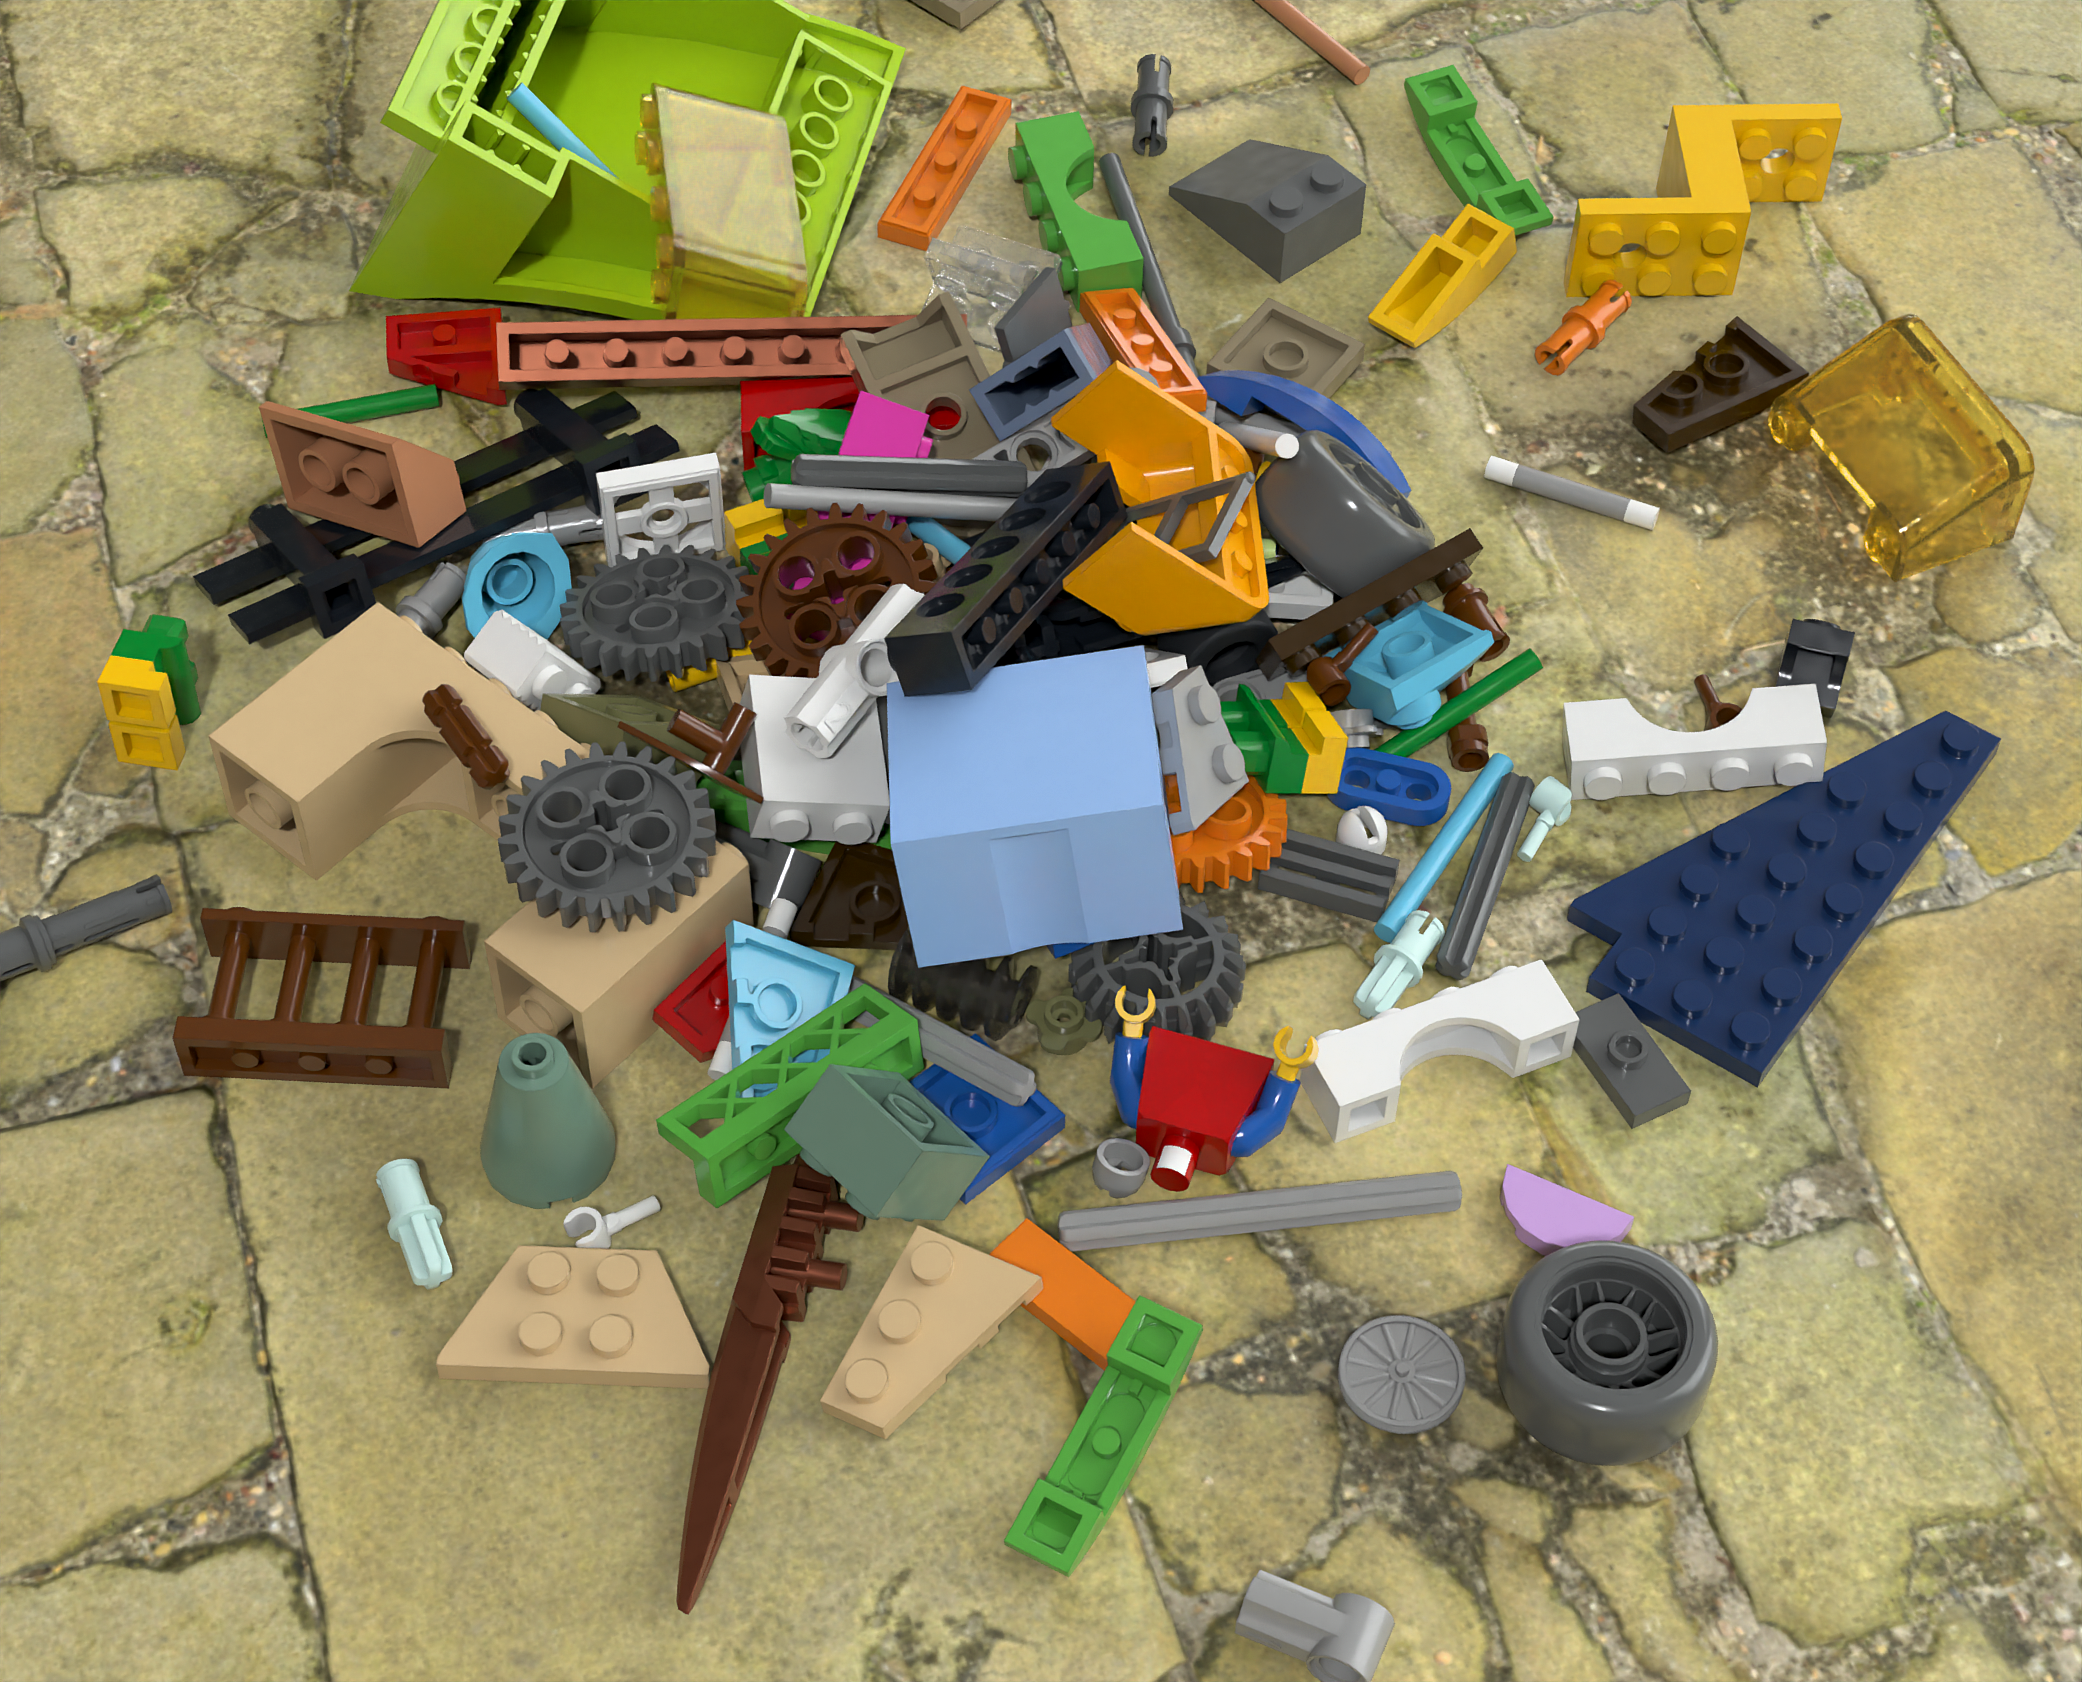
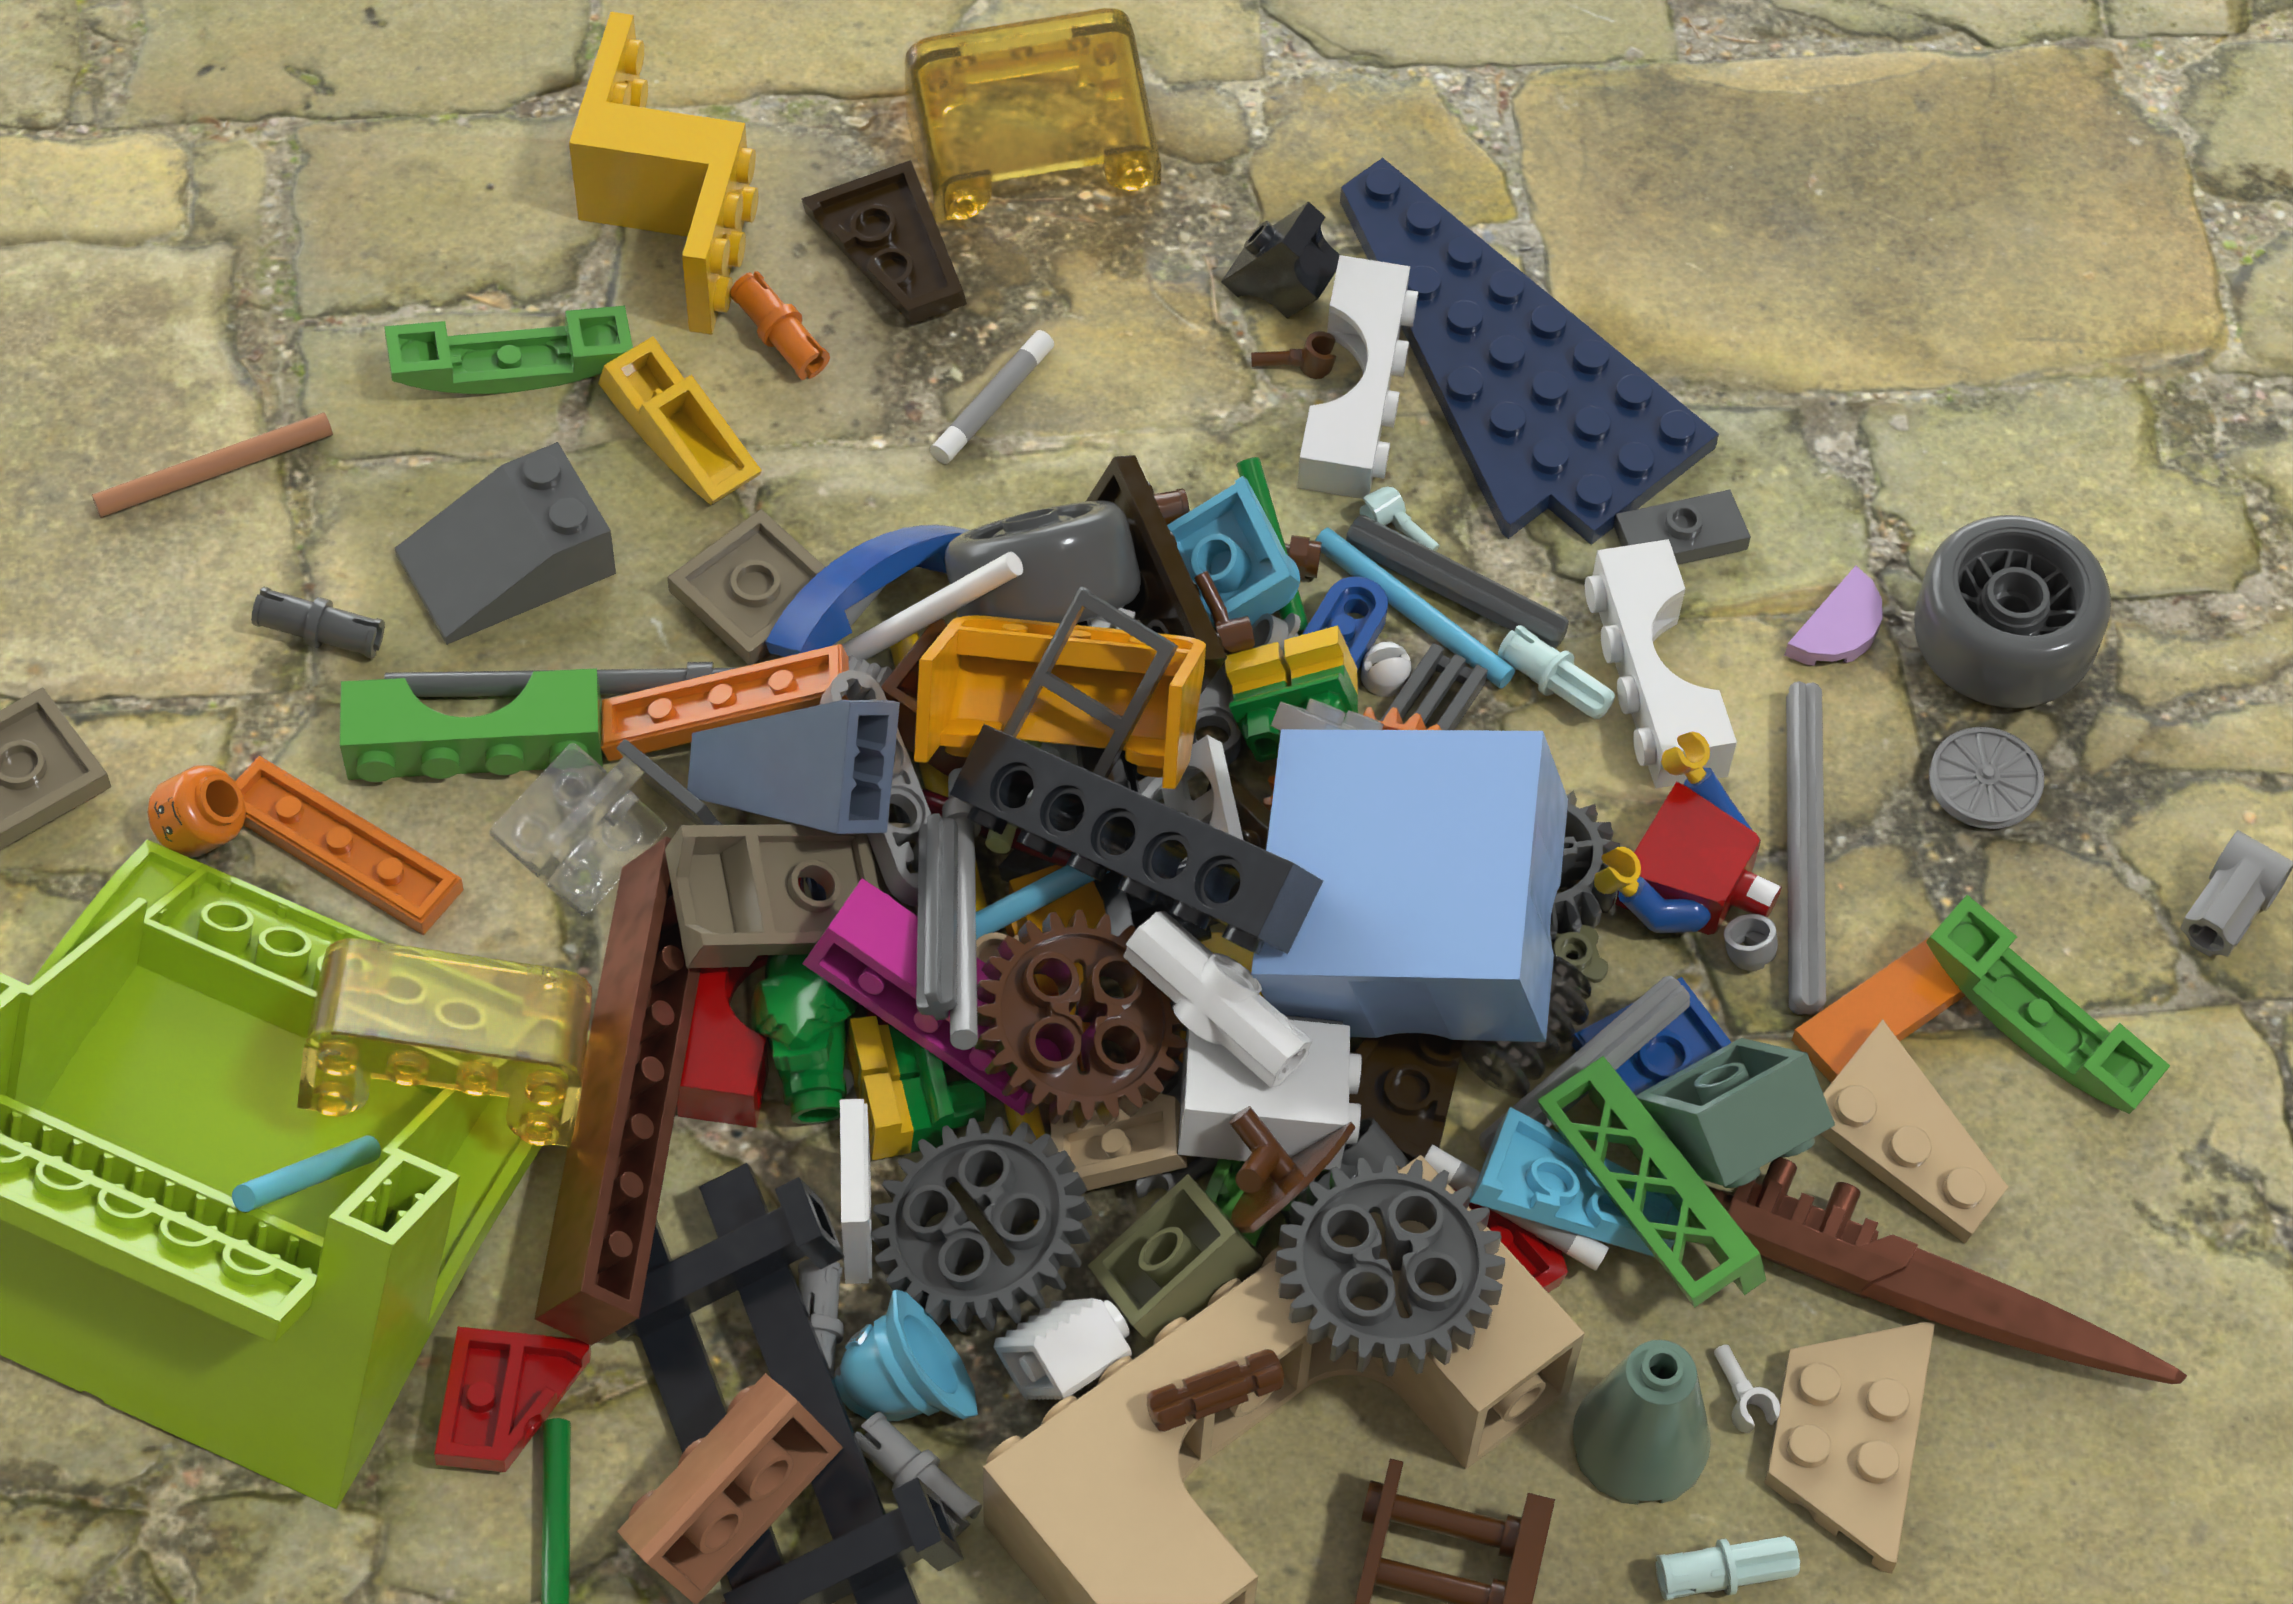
camera: 80 degrees left, 5 degrees up
none -> orange head [147,765,246,857]

